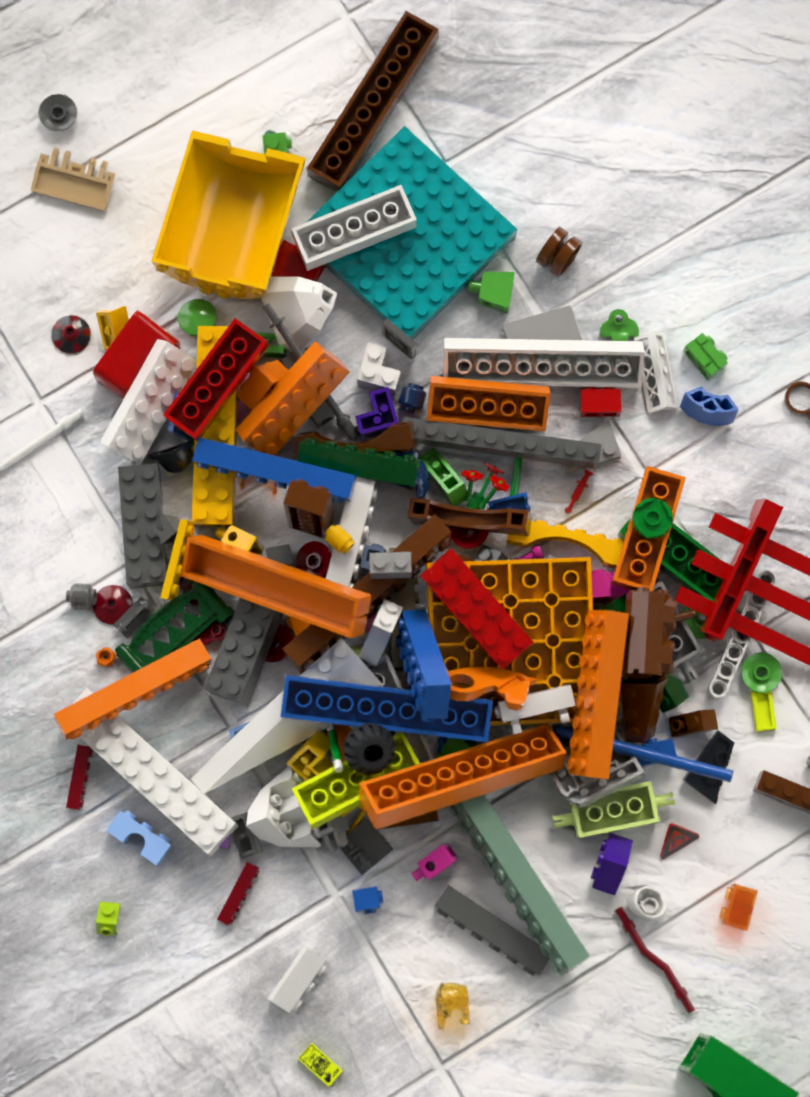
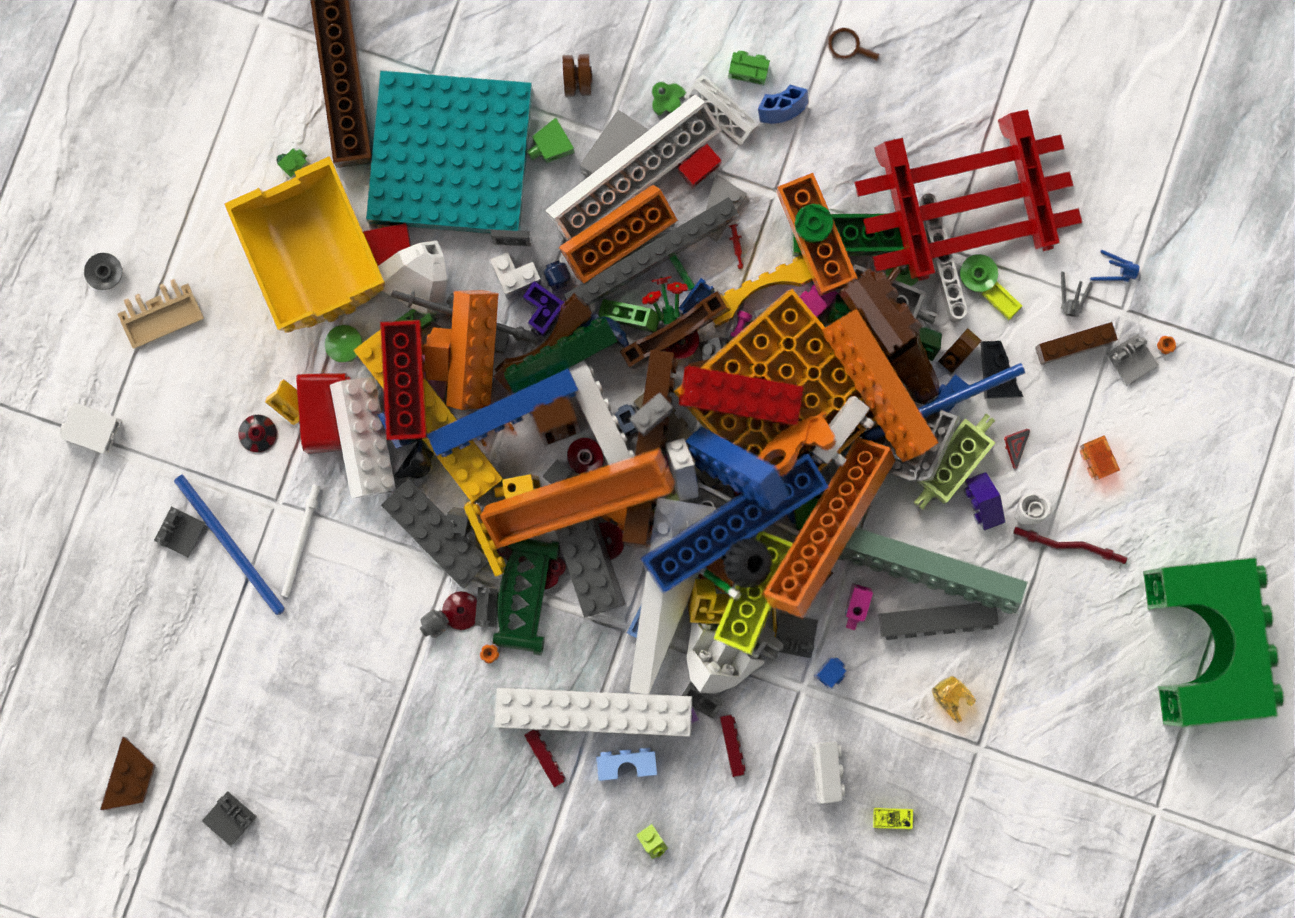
camera: 40 degrees left, 5 degrees up
orange brick [54,638,211,740] -> none
white brick [291,185,417,271] -> none
yellow brick [325,524,355,554] -> none

